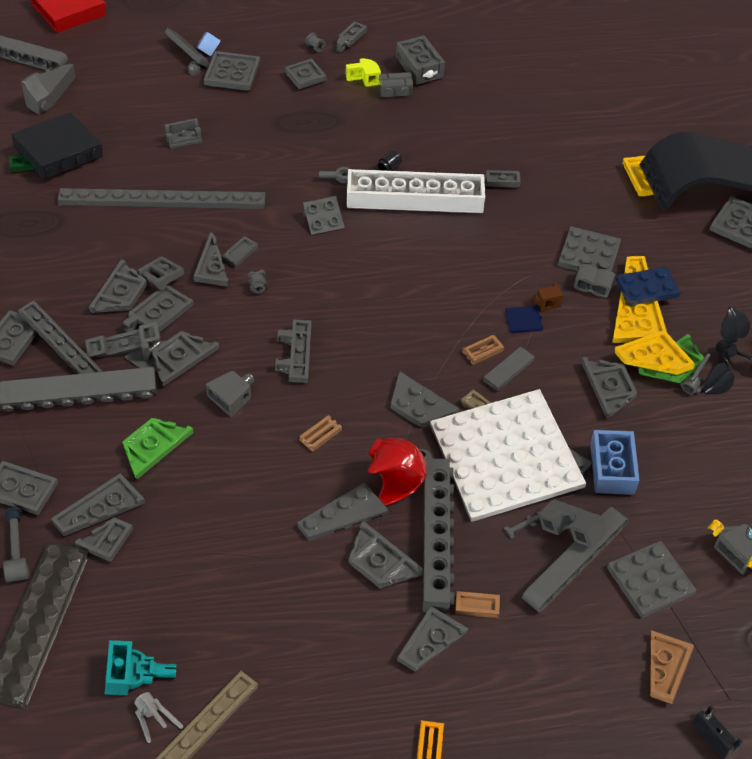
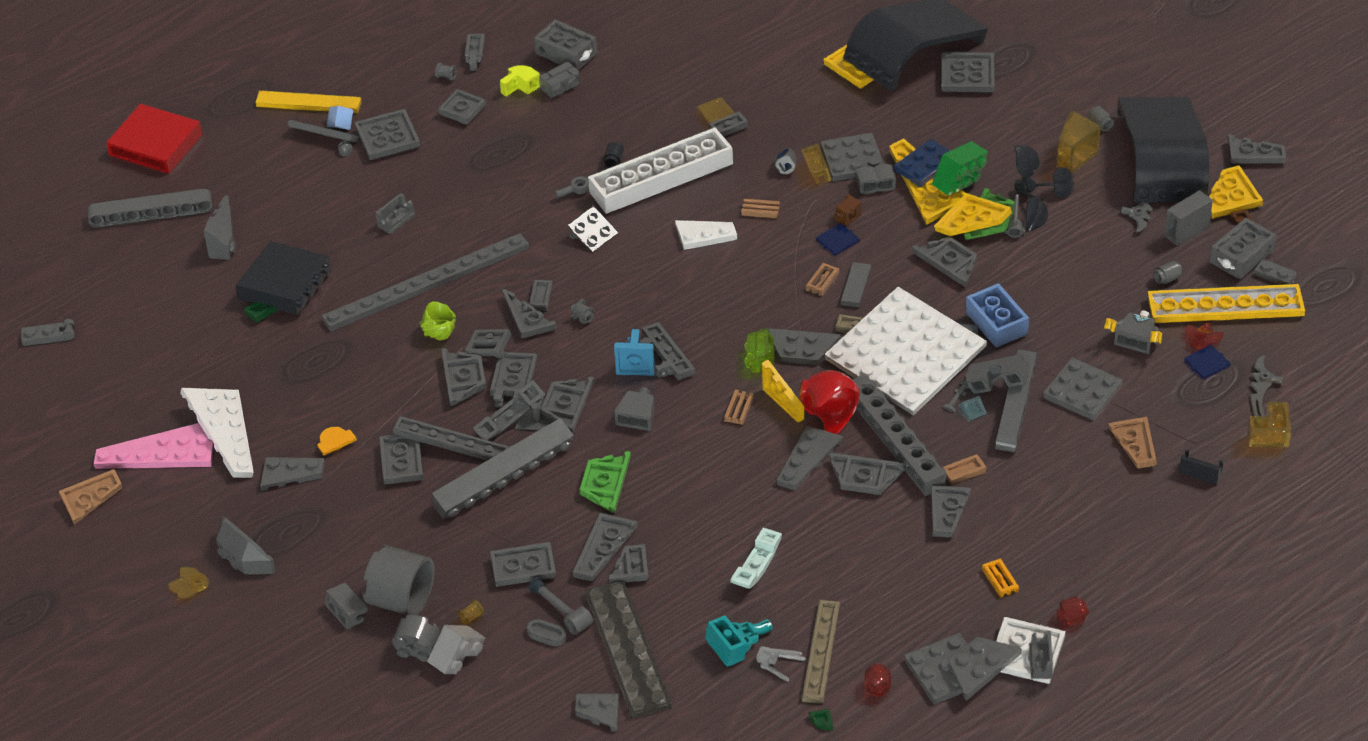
camera: 25 degrees left, 5 degrees down
none -> yellow tile [256,91,362,113]
none -> lime hair [420,301,456,341]
none -> dark azure bracket [614,329,655,376]
none -> white wing [675,220,737,250]
none -> clear yellow piece [697,97,735,123]
none -> light aqua slope [730,528,782,589]
none -> medium nougat tile [741,199,780,218]
none -> clear neon green brick [744,328,774,373]
none -> yellow wing [762,360,805,423]
none -> dark grey rock [774,147,797,174]
none -> clear yellow hinge [801,144,831,184]
none -> green brick [931,141,989,196]
none -> clear light blue slope [959,396,987,421]

